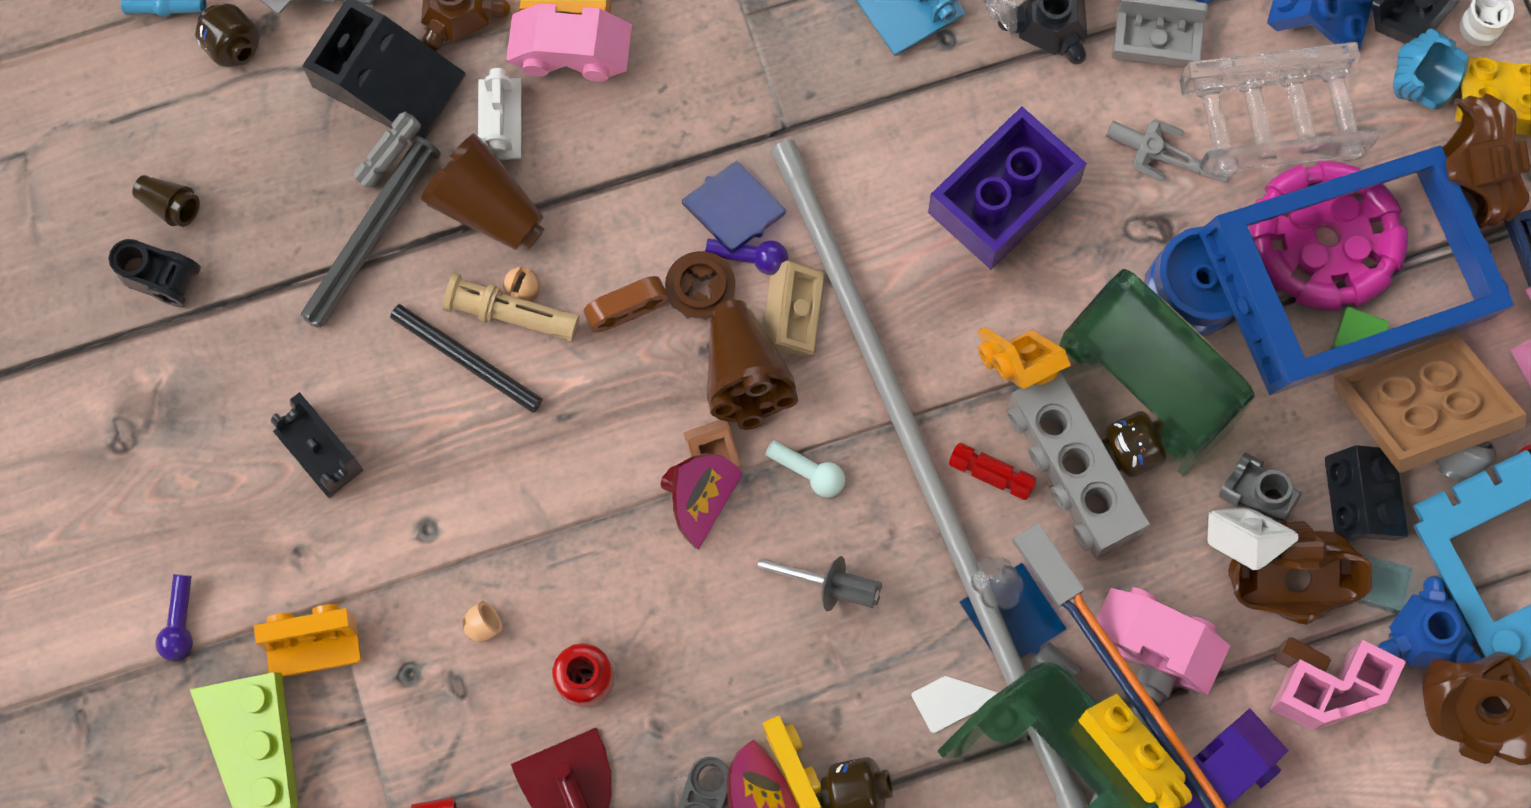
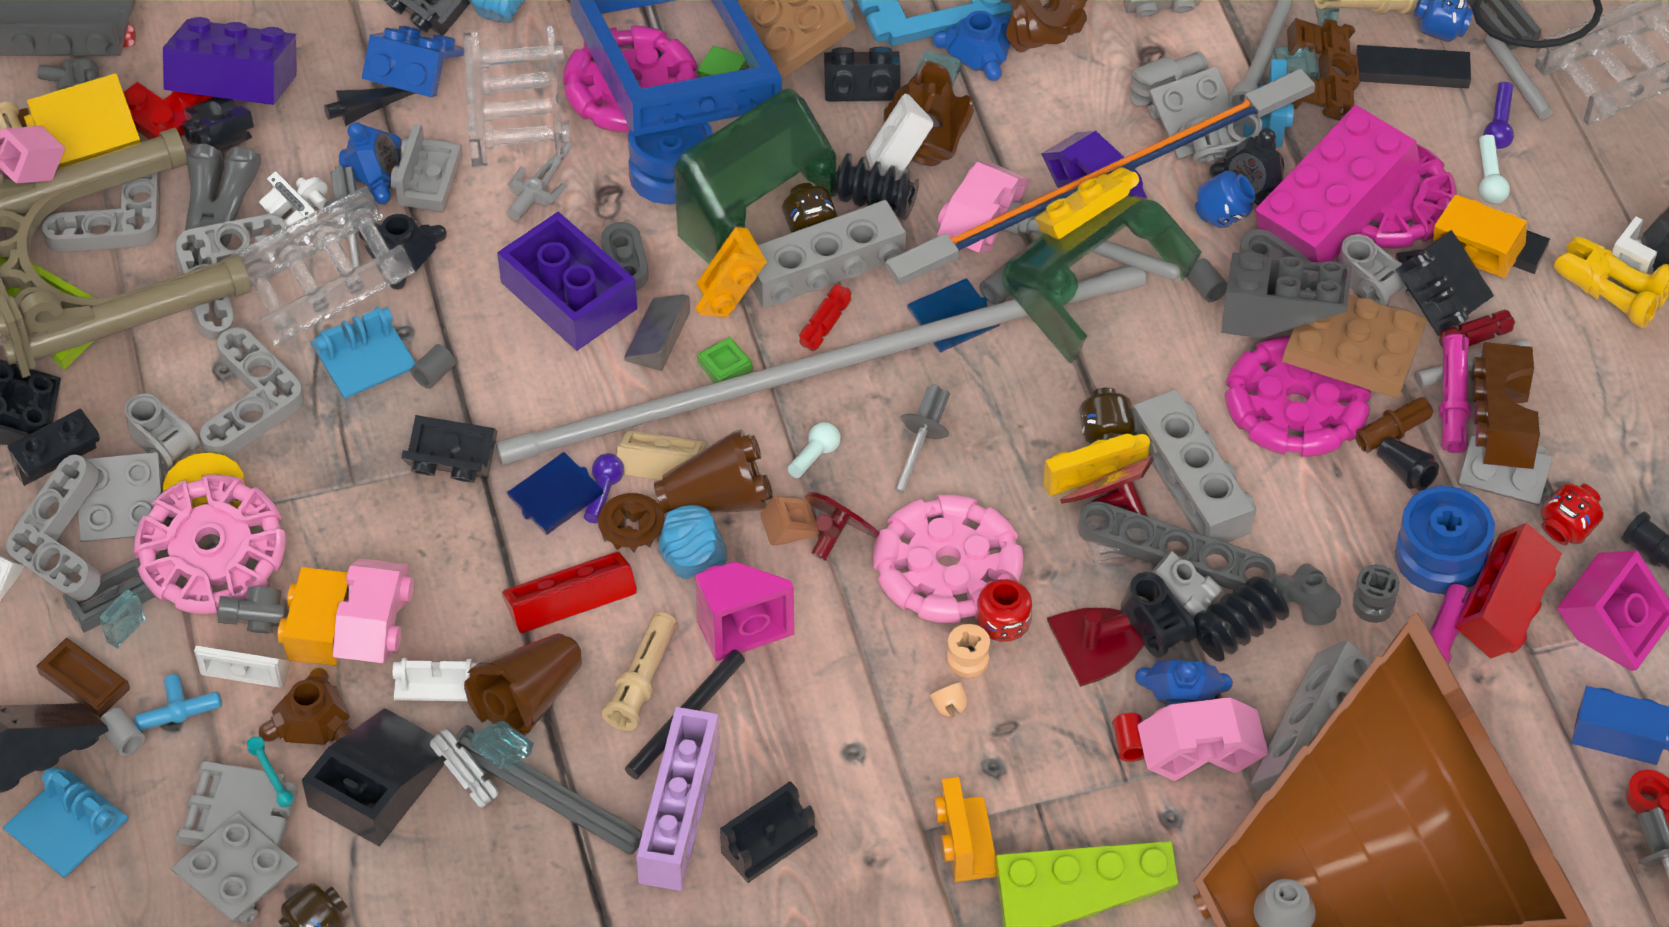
camera: 90 degrees left, 20 degrees down
light nougat hinge [503,267,540,302] -> none
dark orange beam [583,276,669,332] -> none
white sticker [911,676,1002,733] -> none
clear plant [971,557,1024,610] -> none
dark grey plate [1219,452,1301,521] -> none
bright pink brick [1270,640,1406,731] -> none
reddish brown tile [1273,637,1331,672] -> none
none -> black bracket [401,415,498,483]
none -> dark grey hinge [411,344,456,389]
none -> clear light blue tile [470,720,534,769]
none -> red slope [502,551,637,633]
none -> dark grey plate [601,222,648,291]
none -> flat silver slope [624,294,690,371]
none -> lavender brick [636,707,720,891]
none -> dark azure hair [658,505,727,579]
none -> dark pink slope [695,561,795,661]
none -> bright green tile [697,337,753,383]
none -> black piece [833,153,919,219]
none -> bright pink plate [873,494,1024,623]
none -> light nougat wheel [947,624,990,678]

